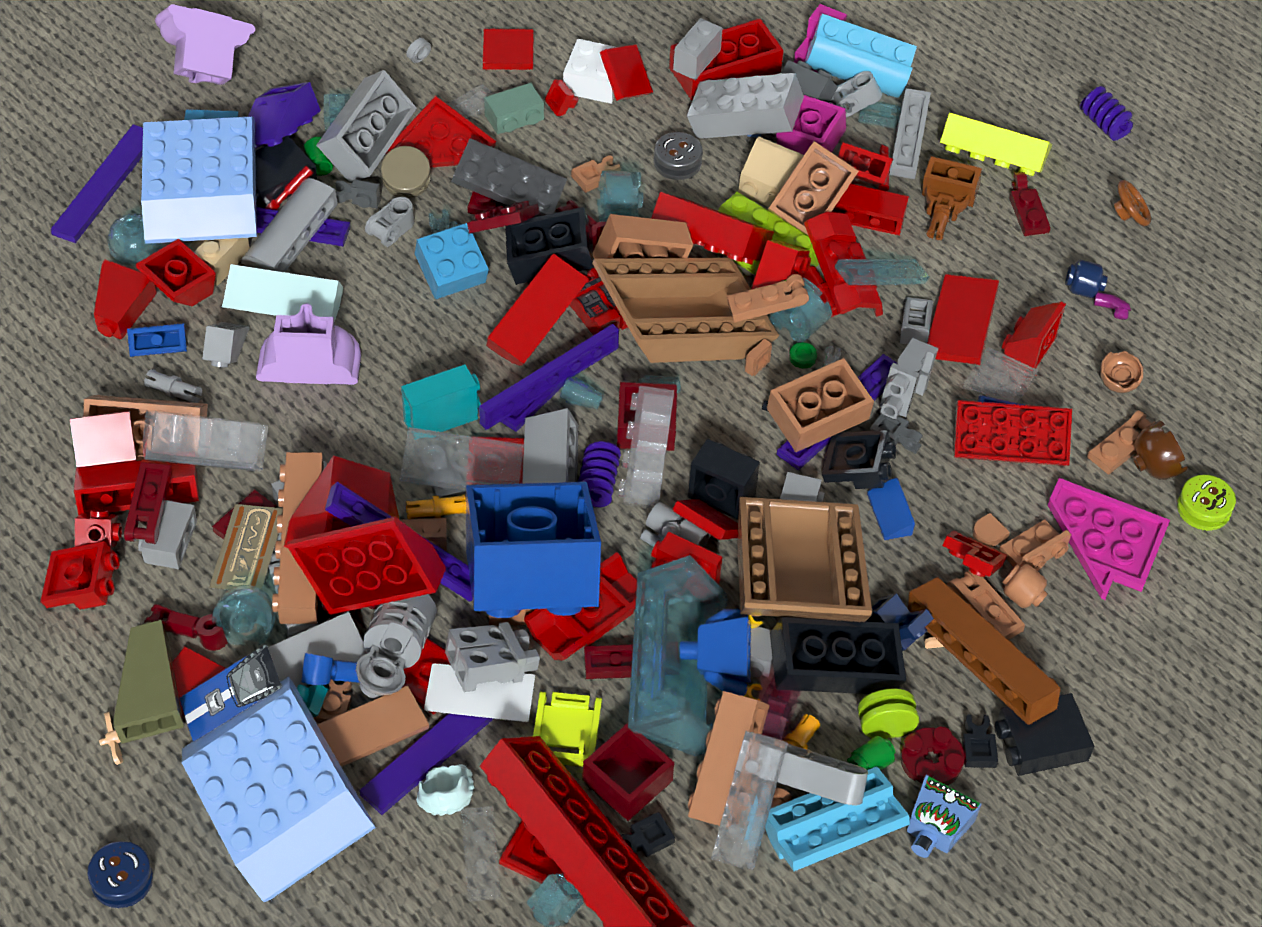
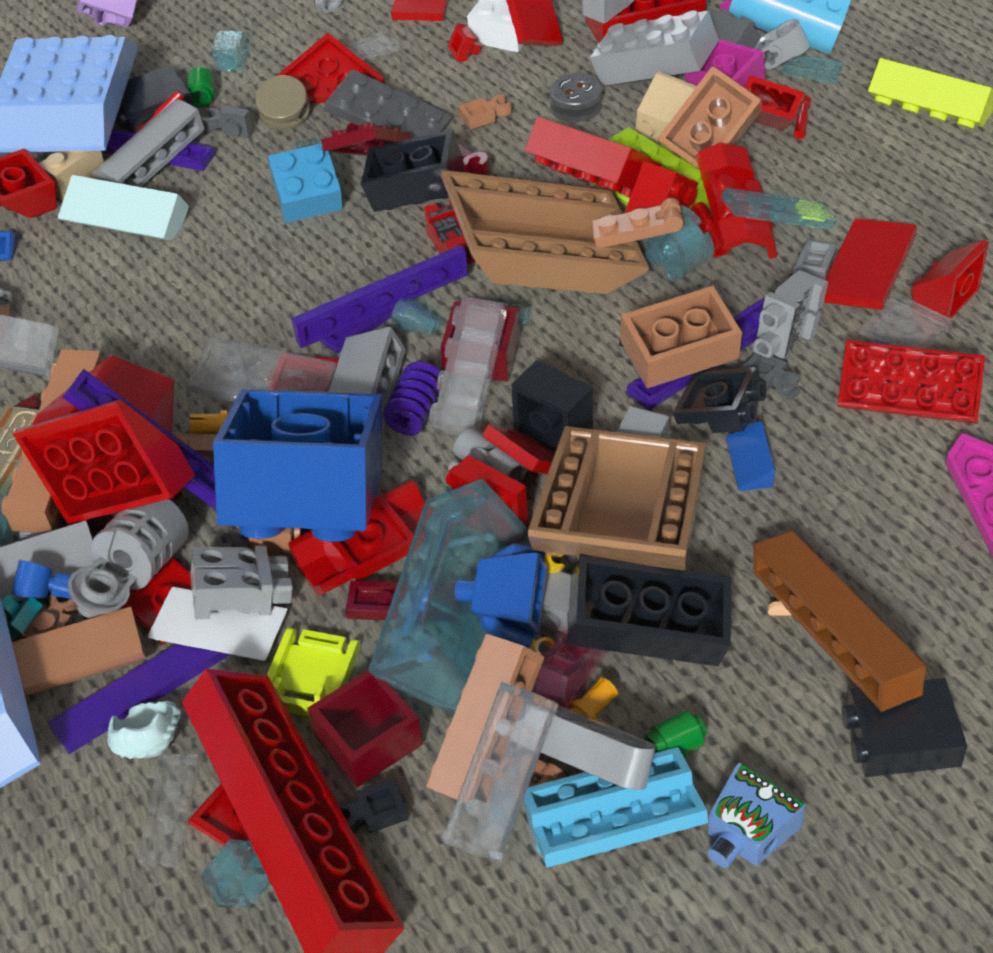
camera: 15 degrees right, 5 degrees down
light grey slope [202,322,249,367] -> none
dark purple slope [248,82,321,148] -> none
lavender piece [256,304,361,385] -> none
light grey brick [316,70,417,183] -> none
light grey piece [365,197,414,247] -> none
teal brick [401,364,481,441] -> none
sand green brick [484,83,544,135] -> none
red brick [486,253,589,366] -> none
nougat brick [593,214,693,277] -> none
clear light blue brick [597,171,643,222] -> none
nougat tile [745,339,772,376] -> none
green tile [789,342,817,369] -> none
red brick [832,184,909,236] -> none
lime head [858,689,919,738] -> none
dark blue brick [865,593,934,651] -> none
light grey gear [889,88,931,179] -> none
dark red plate [900,726,965,786] -> none
dark orange brick [922,156,982,240] -> none
red plate [942,530,1007,577] -> none
nougat plate [948,570,1025,640] -> none
black plate [962,714,998,768] -> none
nougat tile [973,513,1010,547] -> none
nougat bracket [999,520,1071,571] -> none
nougat head [1002,564,1048,608] -> none
dark red plate [1009,172,1051,236] -> none

